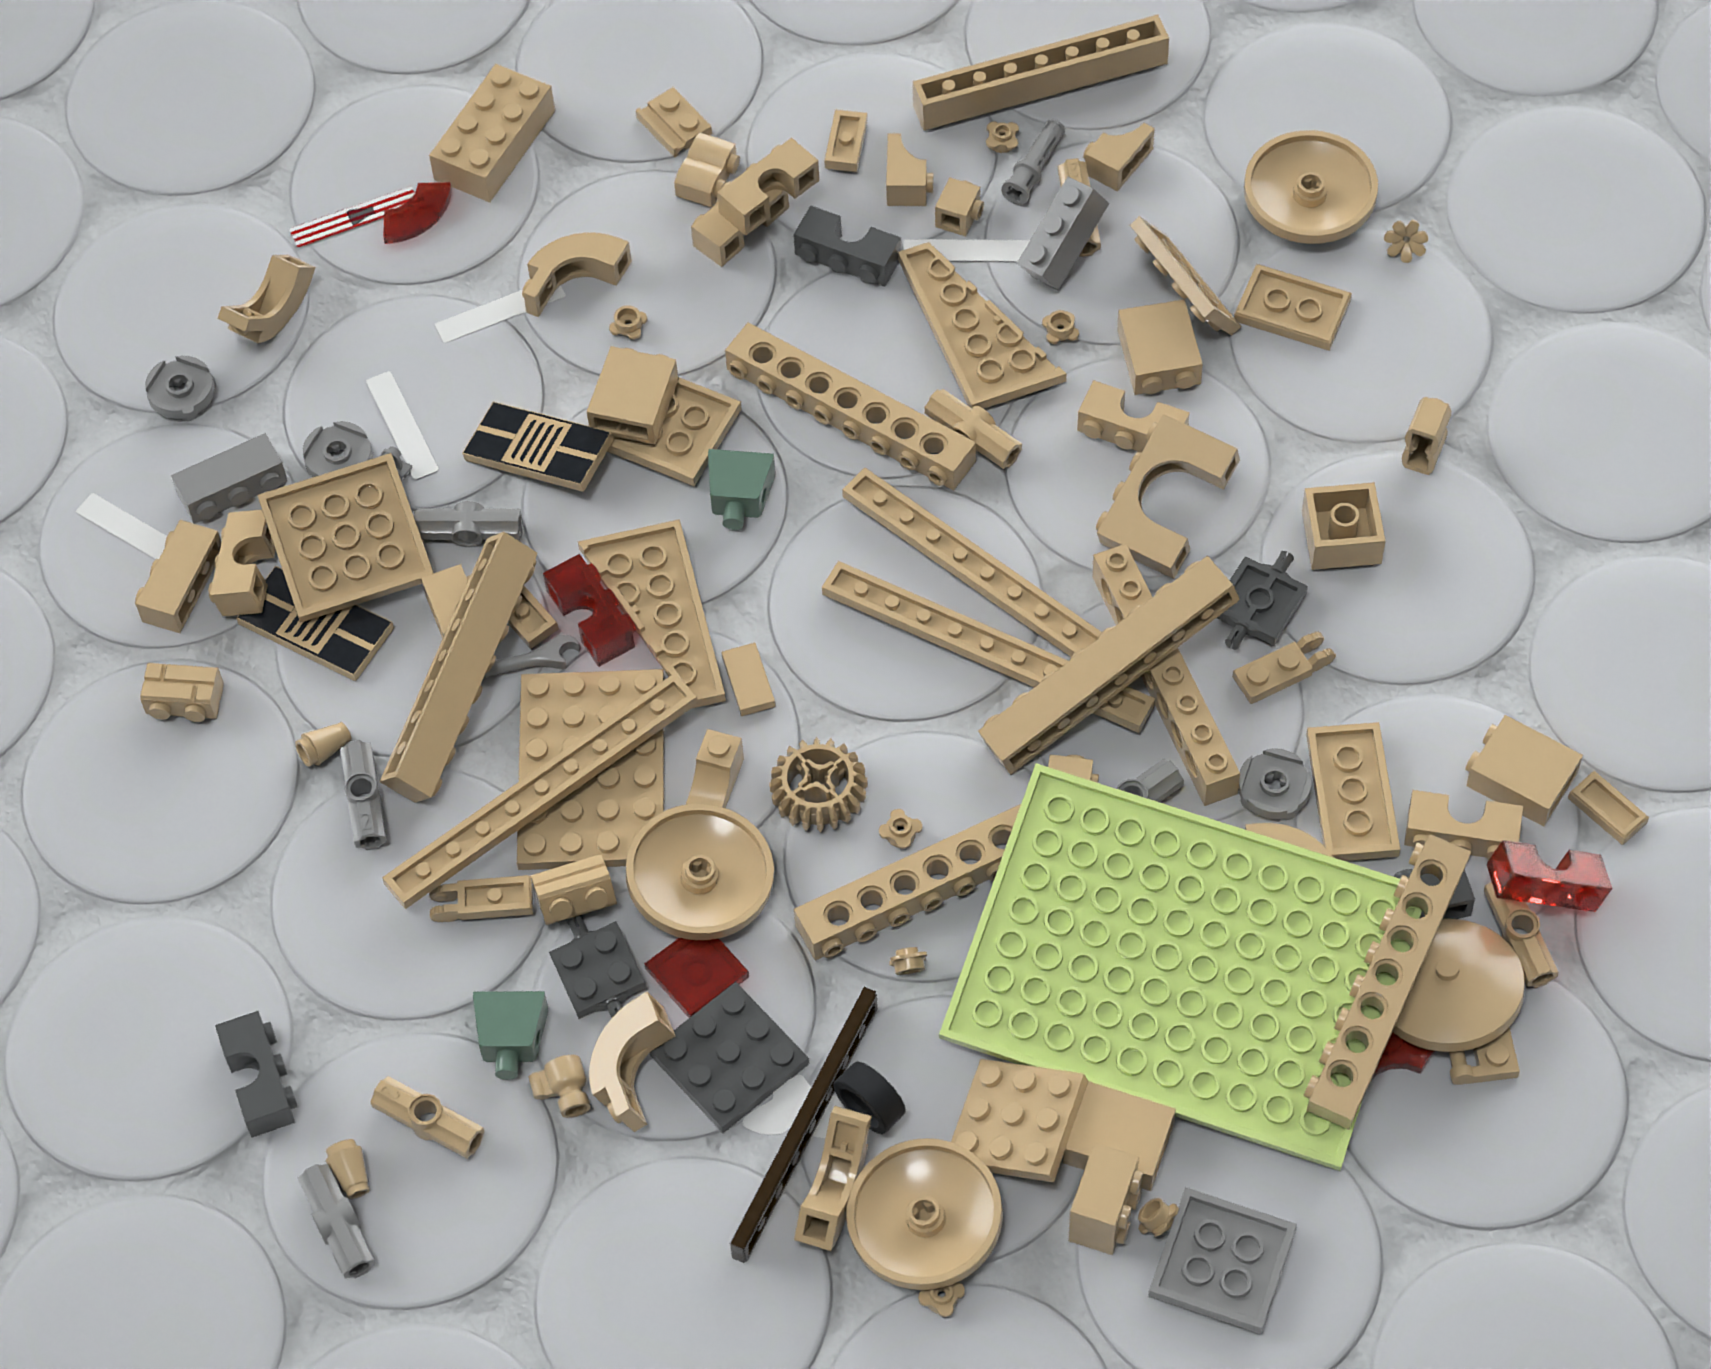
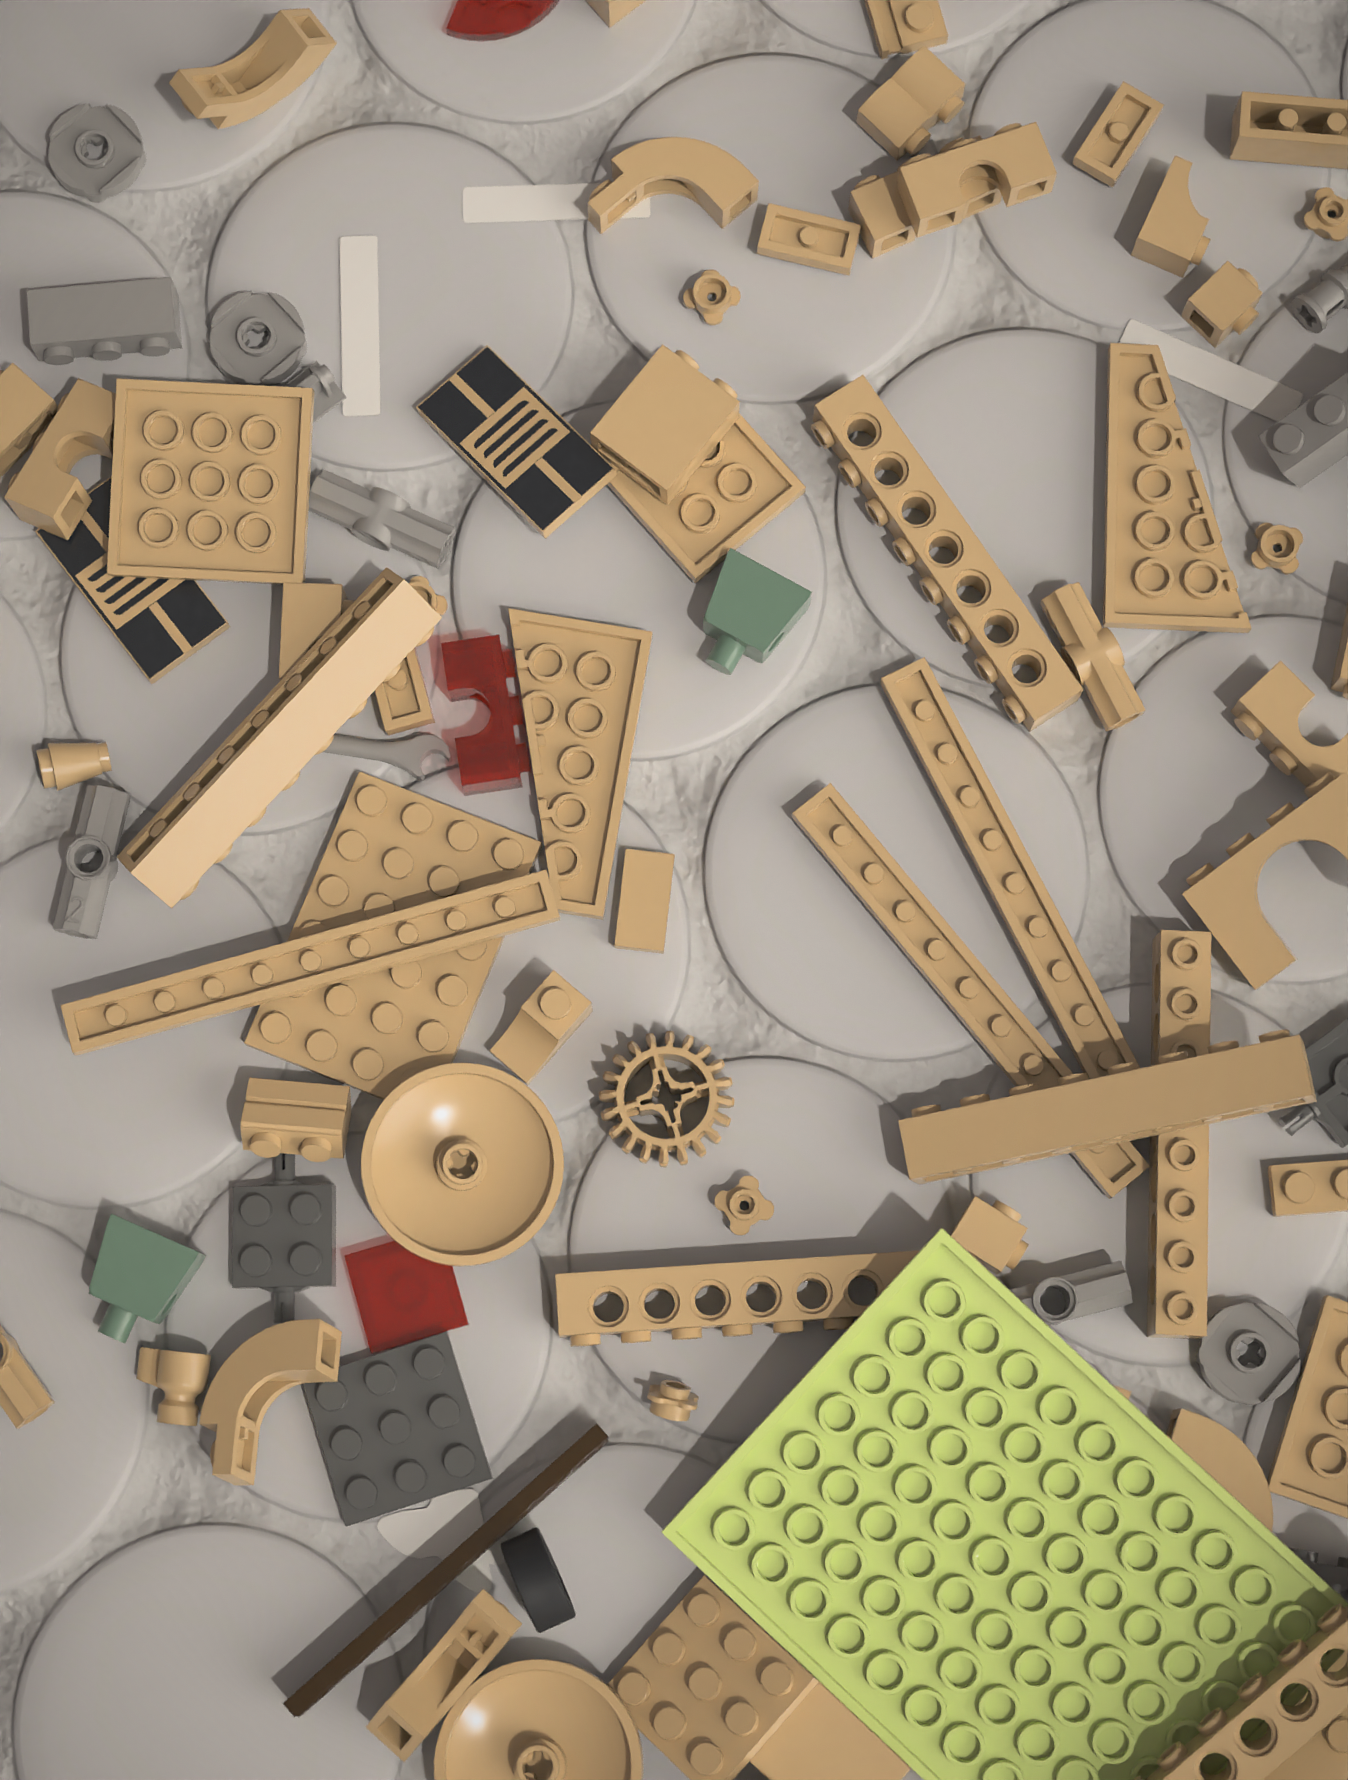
camera: 20 degrees right, 20 degrees up
tan hinge [429,875,533,922] -> none
dark grey arch [793,205,901,287] -> none
none -> tan plate [757,203,861,276]

